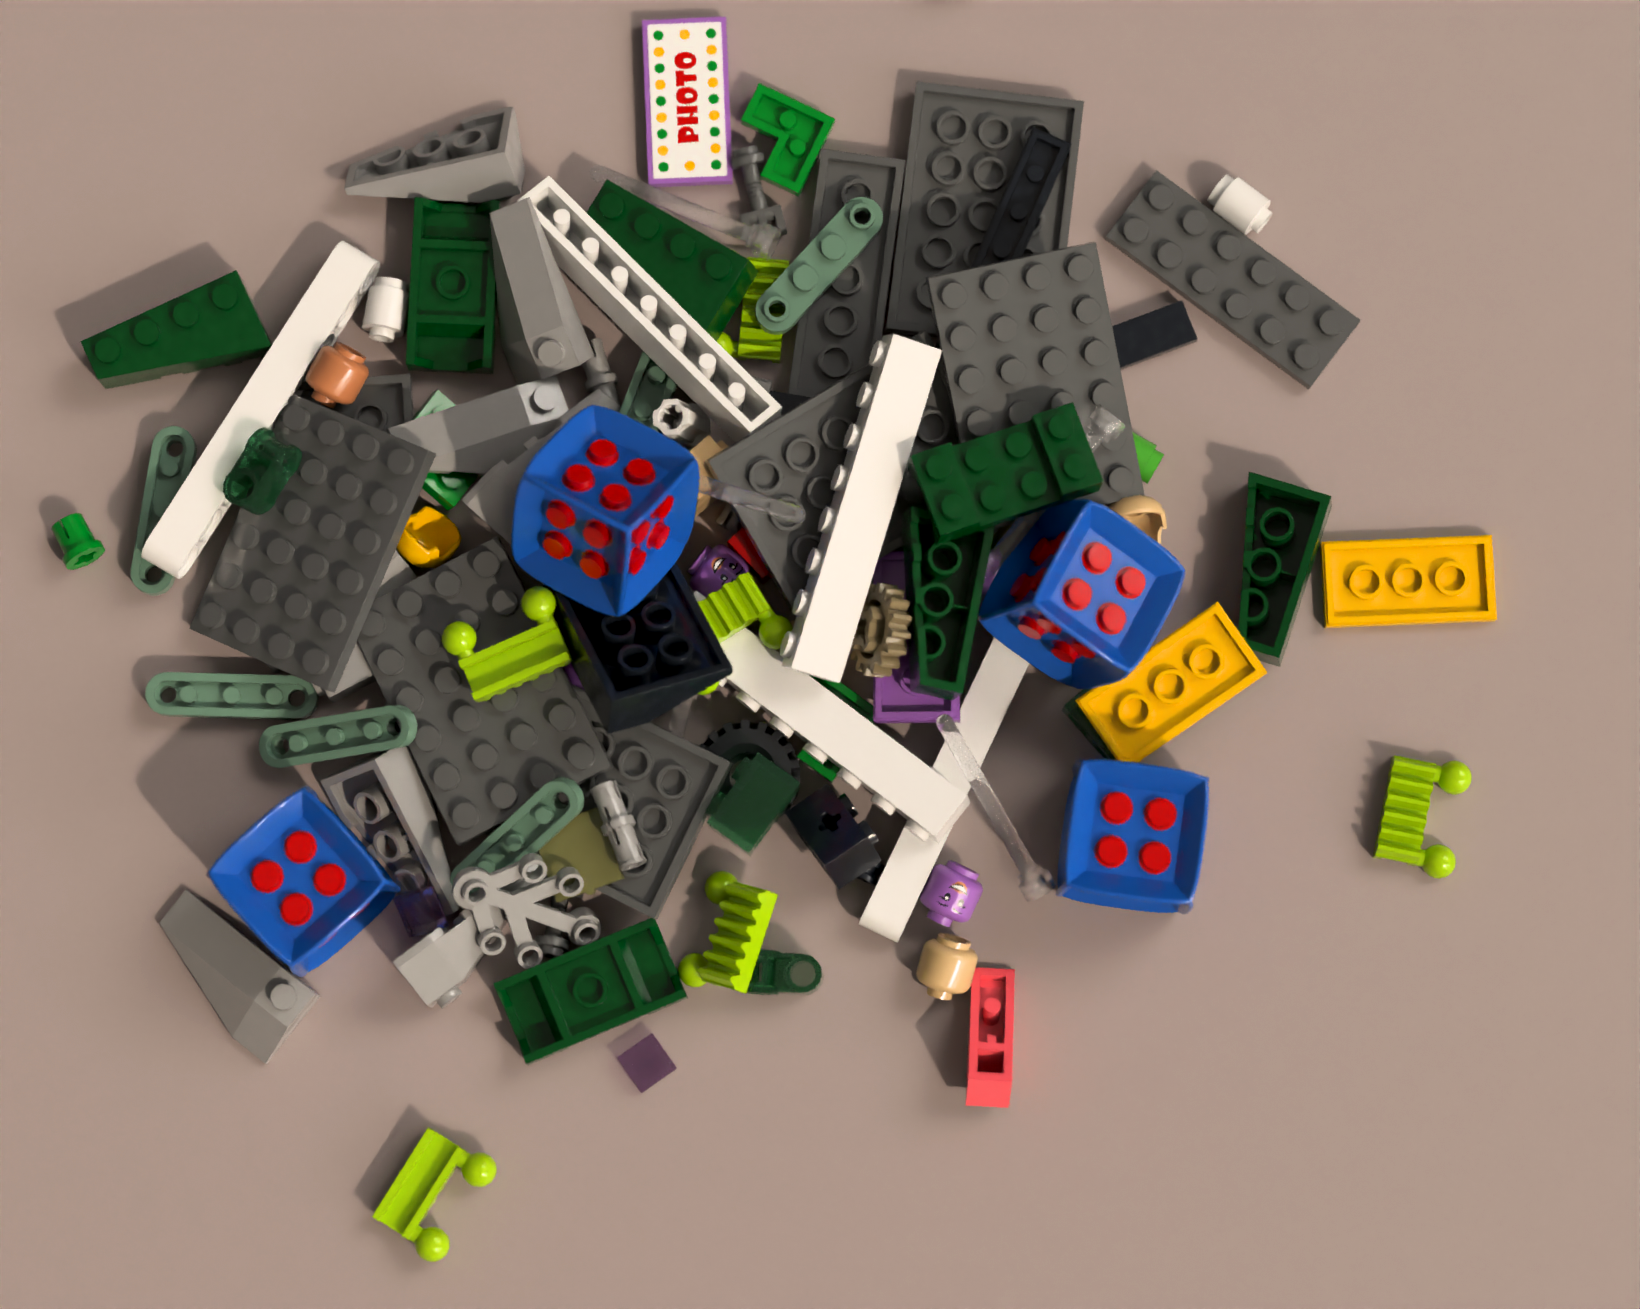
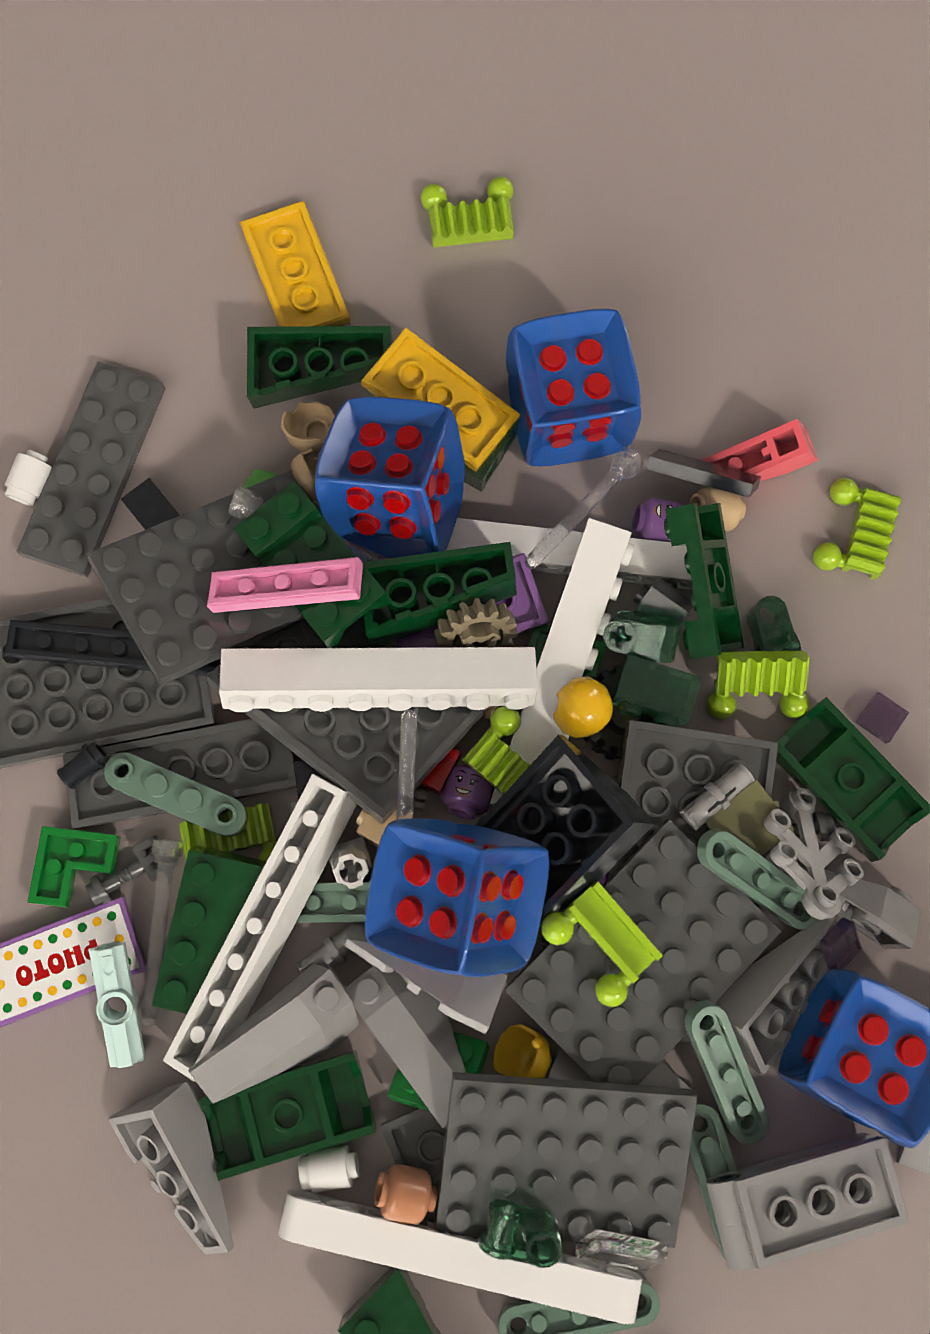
camera: 110 degrees left, 5 degrees down
none -> black pin [57,742,109,789]
none -> light aqua piece [89,941,146,1068]
none -> bright pink tile [207,557,363,613]
none -> tan hair [281,402,335,453]
none -> yellow hair [553,677,613,738]
none -> clear tile [576,1229,668,1271]
none -> clear green piece [603,610,681,663]
none -> black tile [646,449,761,497]
none -> dark green piece [664,503,744,659]
none -> light grey hinge [706,1132,909,1270]
none -> lime gear [813,477,902,580]

